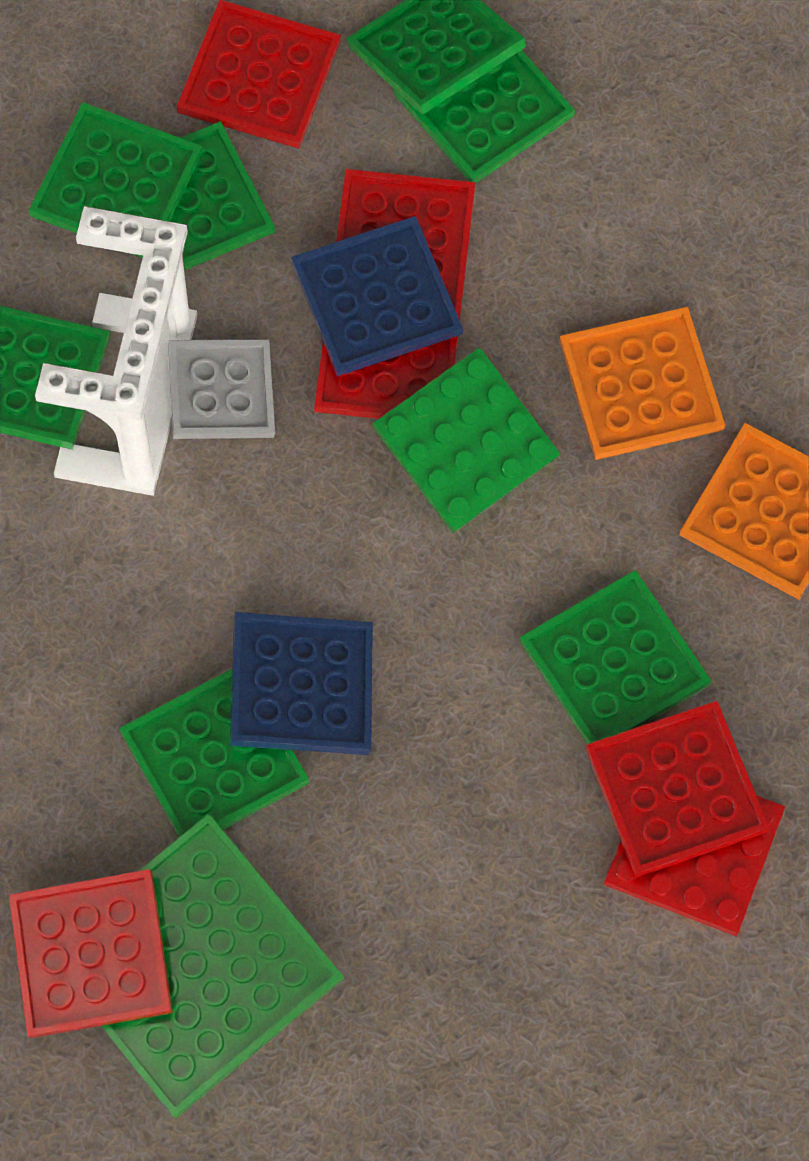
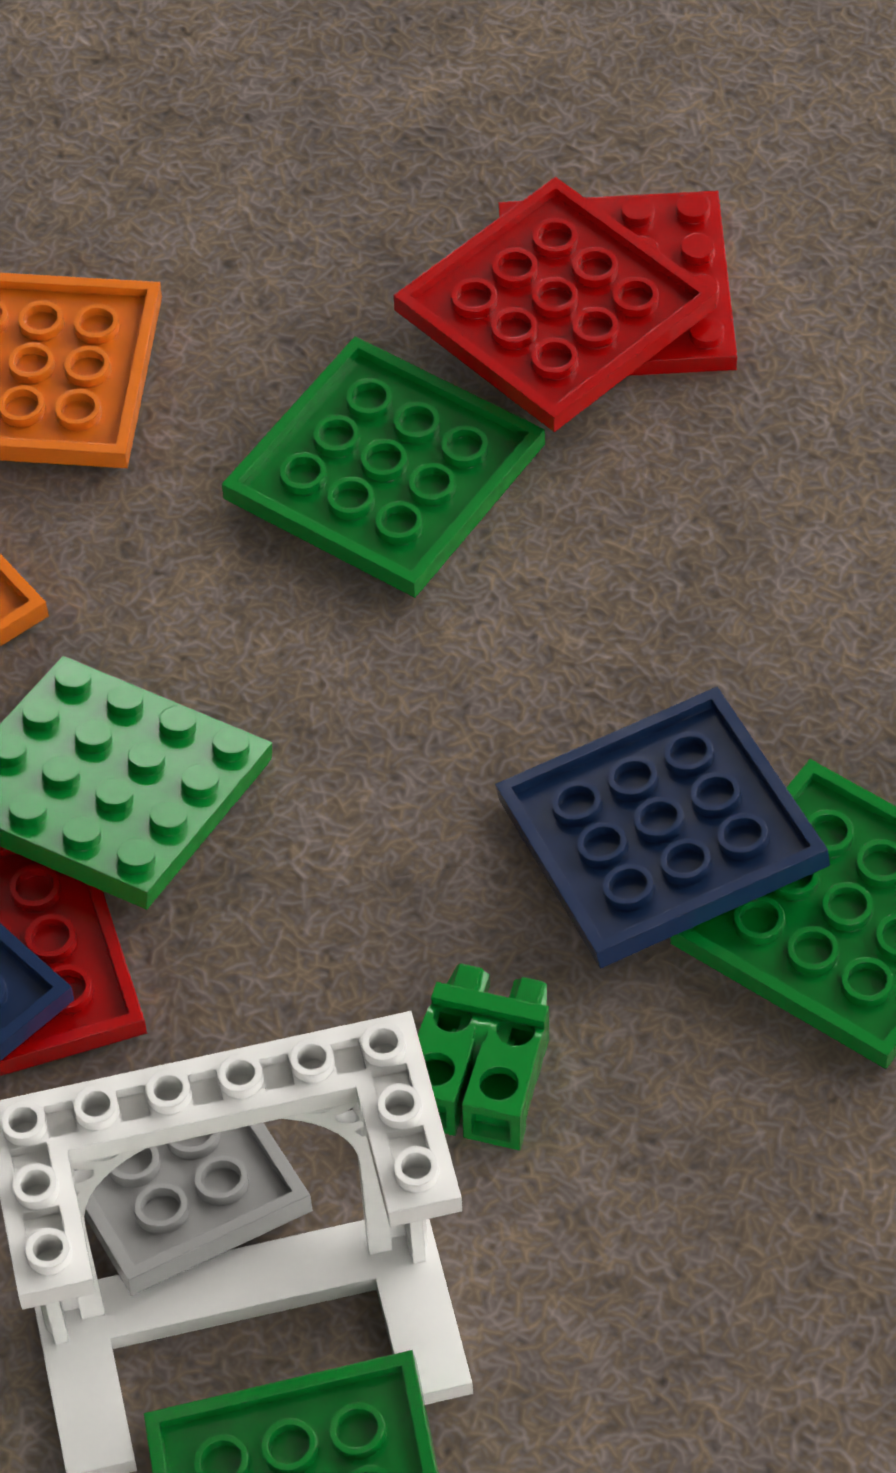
camera: 110 degrees left, 15 degrees down
none -> green hips [418,963,549,1150]

